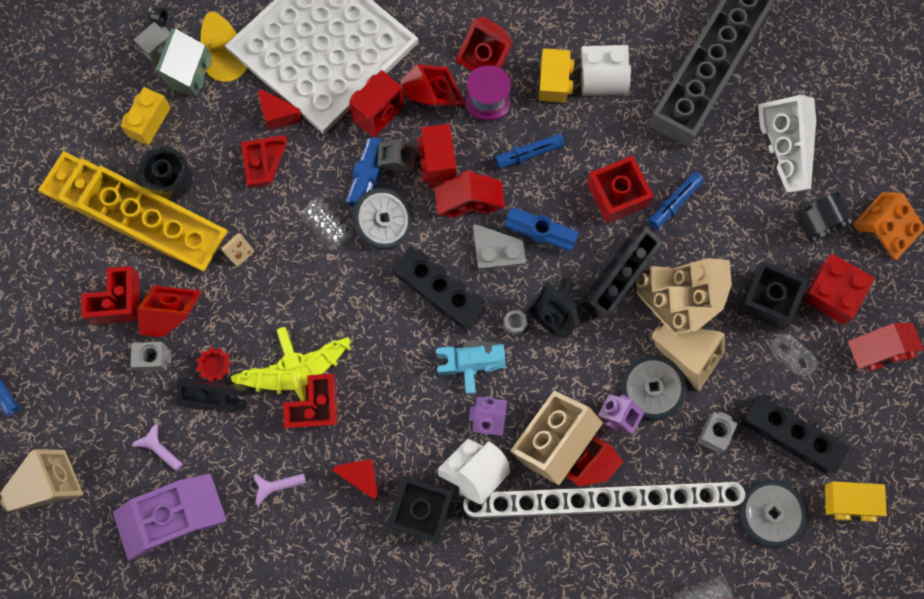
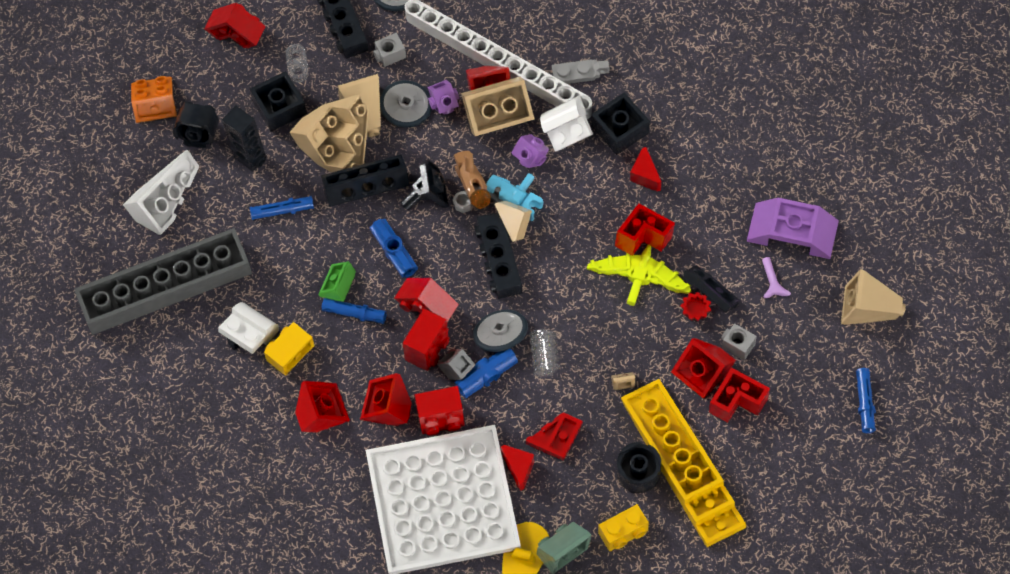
camera: 140 degrees left, 10 degrees down
lavender piece [254,474,306,506] -> none
magenta hat [465,66,511,121] -> none
light grey wing [473,225,526,271] -> none
red brick [586,155,654,224] -> none
red brick [801,253,875,325] -> none
none -> black brick [222,105,266,172]
none -> bright green slope [318,261,356,302]
none -> medium nougat piece [454,151,491,209]
none -> tan slope [495,201,532,242]
none -> light grey hinge [552,60,610,84]

